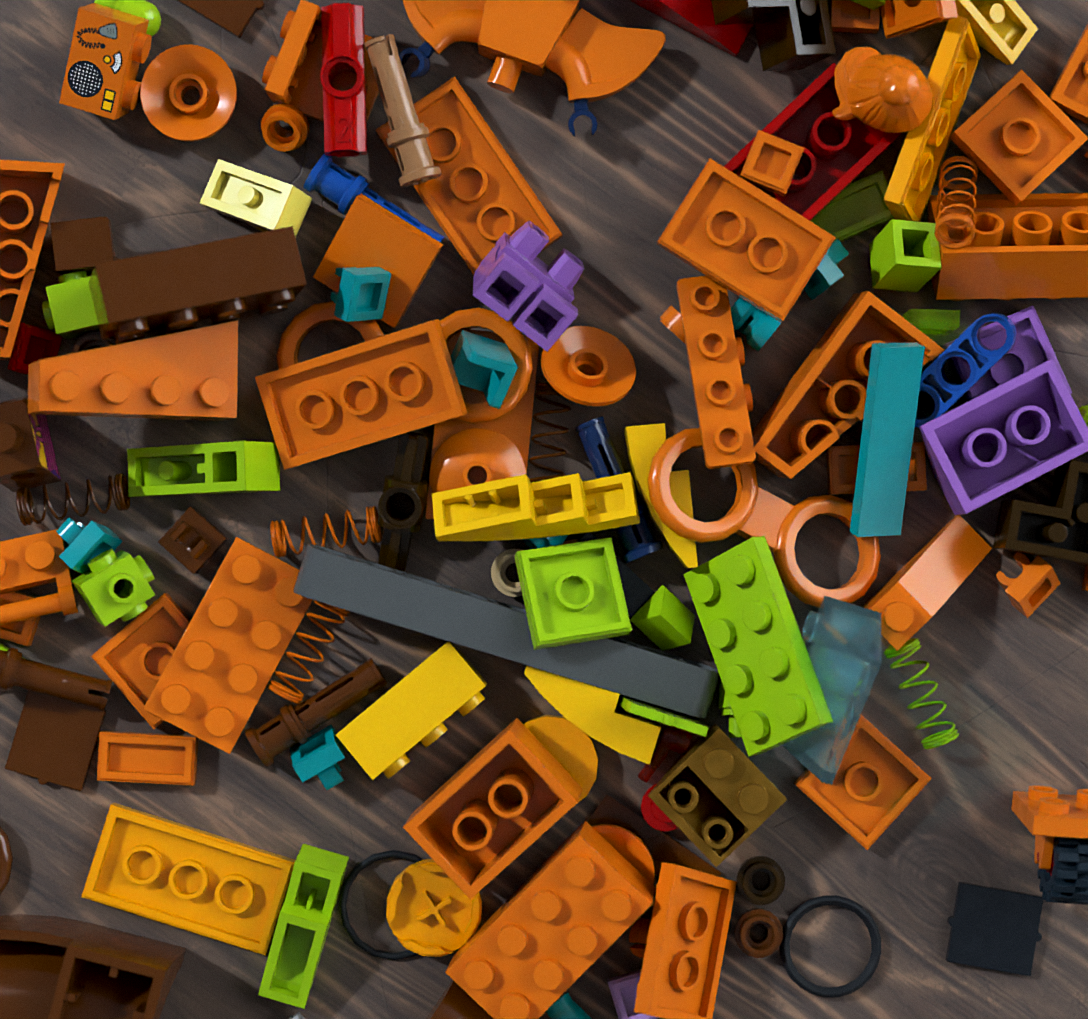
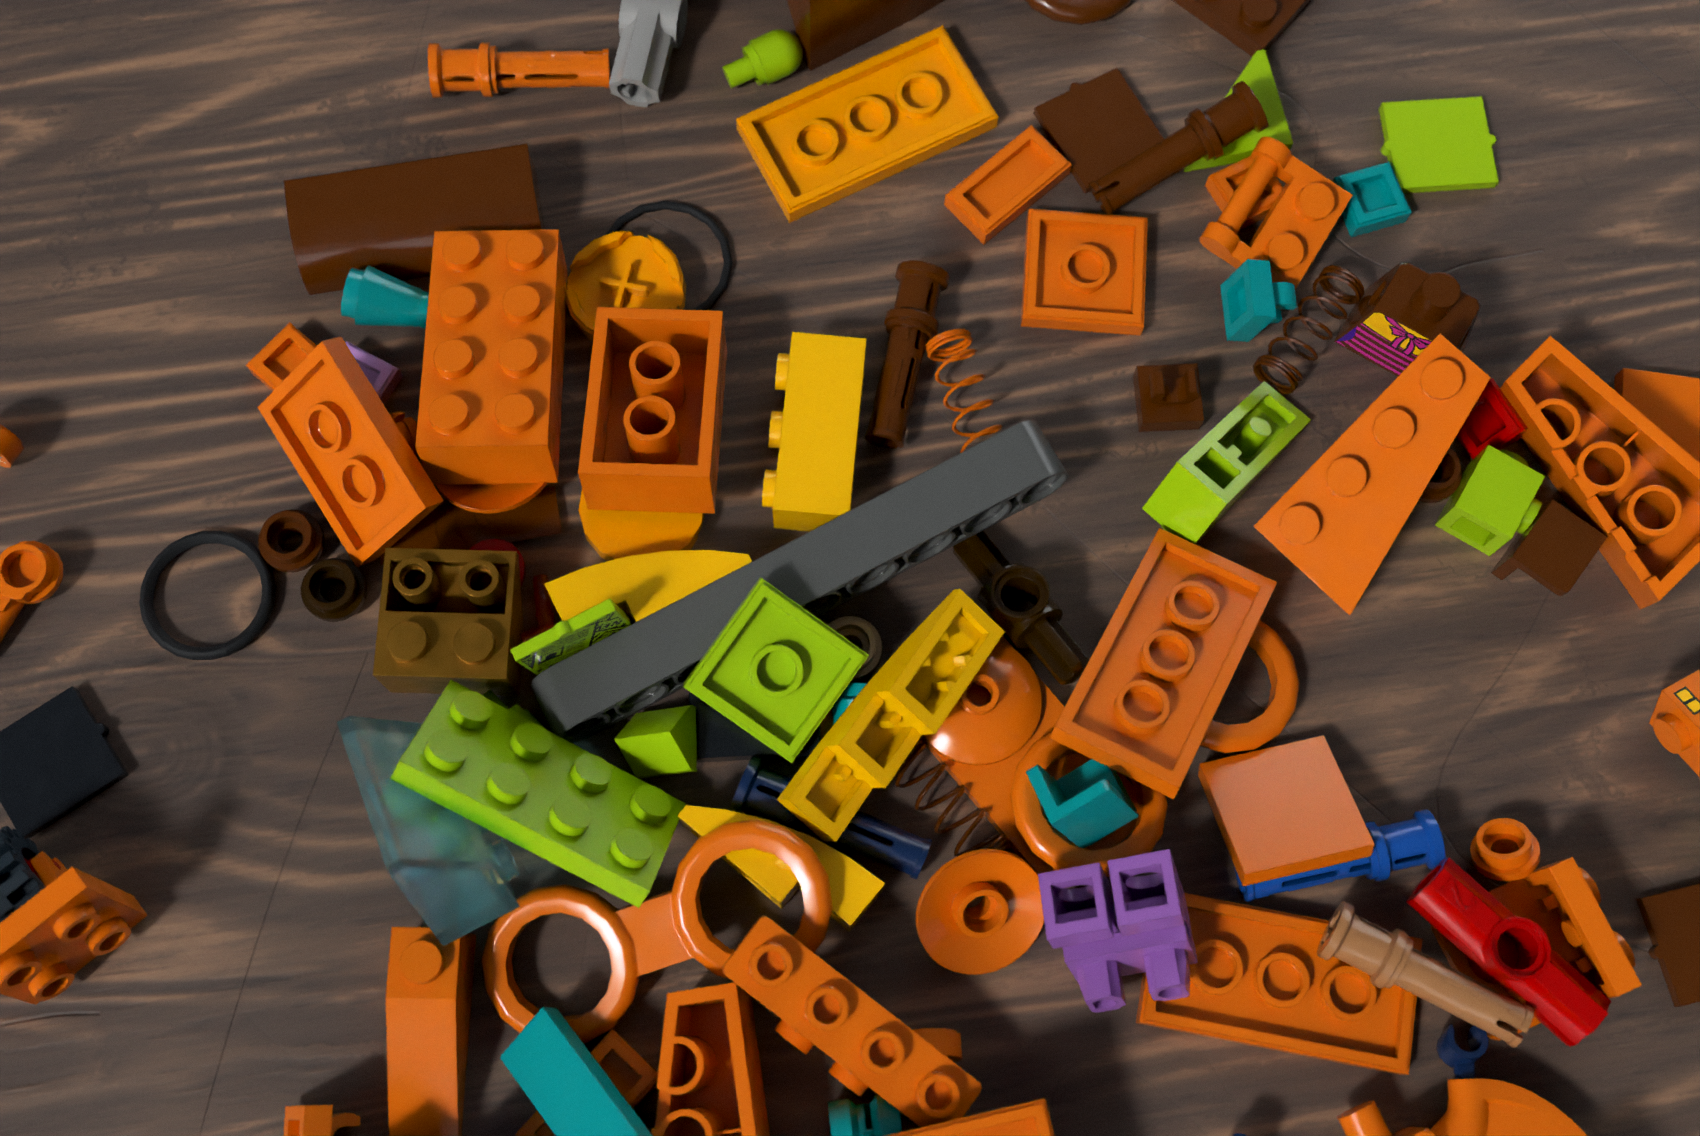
camera: 135 degrees right, 15 degrees down
lime brick [72,549,155,627] -> none
reddish brown brick [89,226,307,344] -> none
orange dish [140,45,237,142] -> none
orange plate [143,537,312,754] -> none
light yellow plate [200,159,312,238] -> none
lime slope [258,843,349,1009] -> none
orange piece [270,506,382,558] -> none
teal tile [290,724,345,790] -> none
teal tile [330,267,392,322] -> none
orange tile [793,712,932,850] -> none
lime piece [883,638,959,750] -> none
none -> lime cylinder [722,29,803,89]

